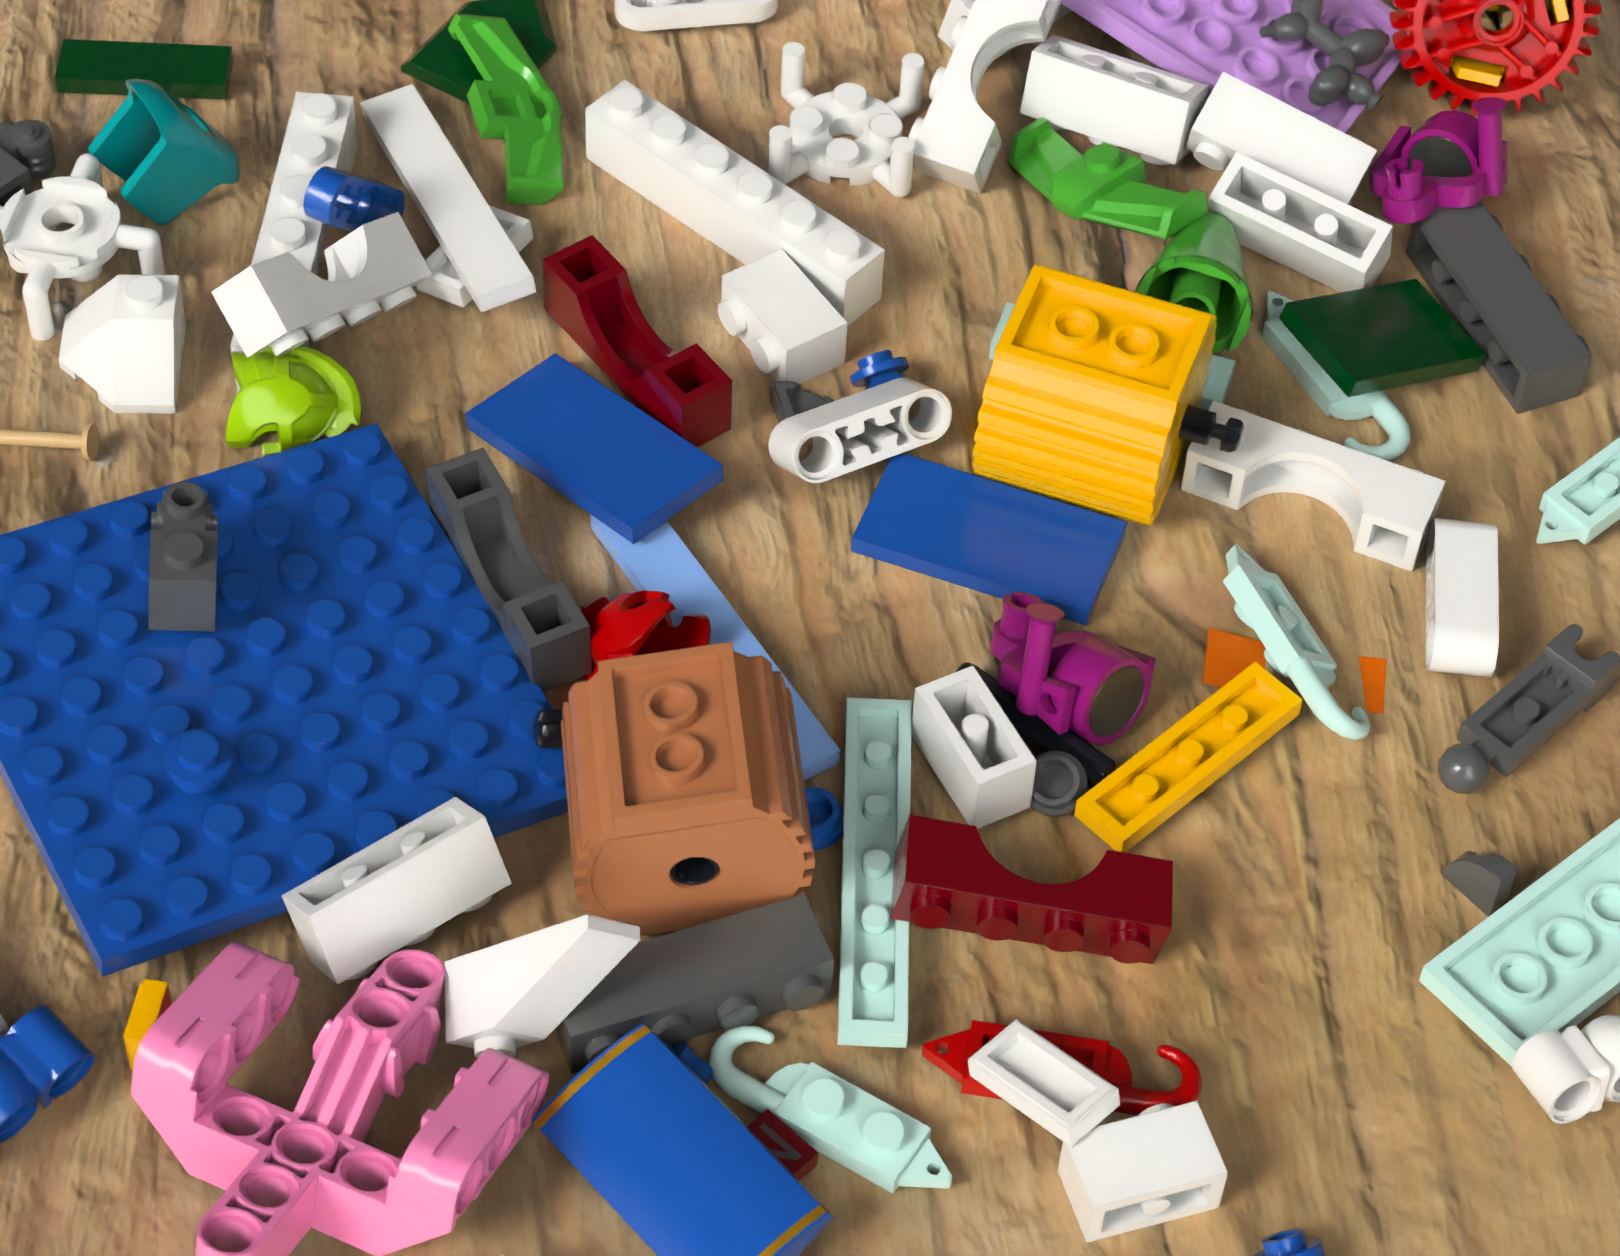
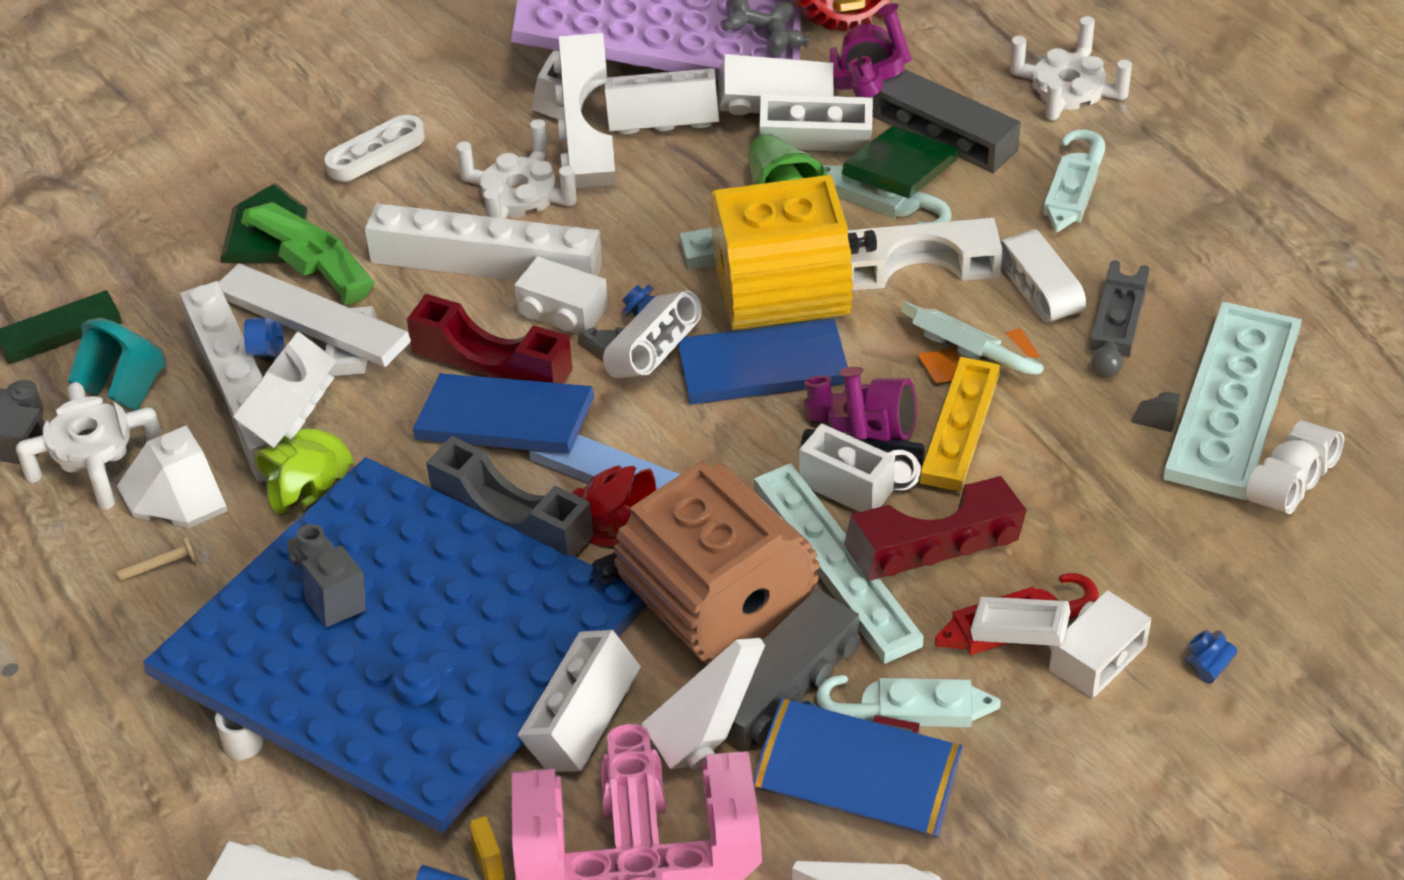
camera: 25 degrees left, 5 degrees down
bright green plate [1007,118,1208,240] -> none

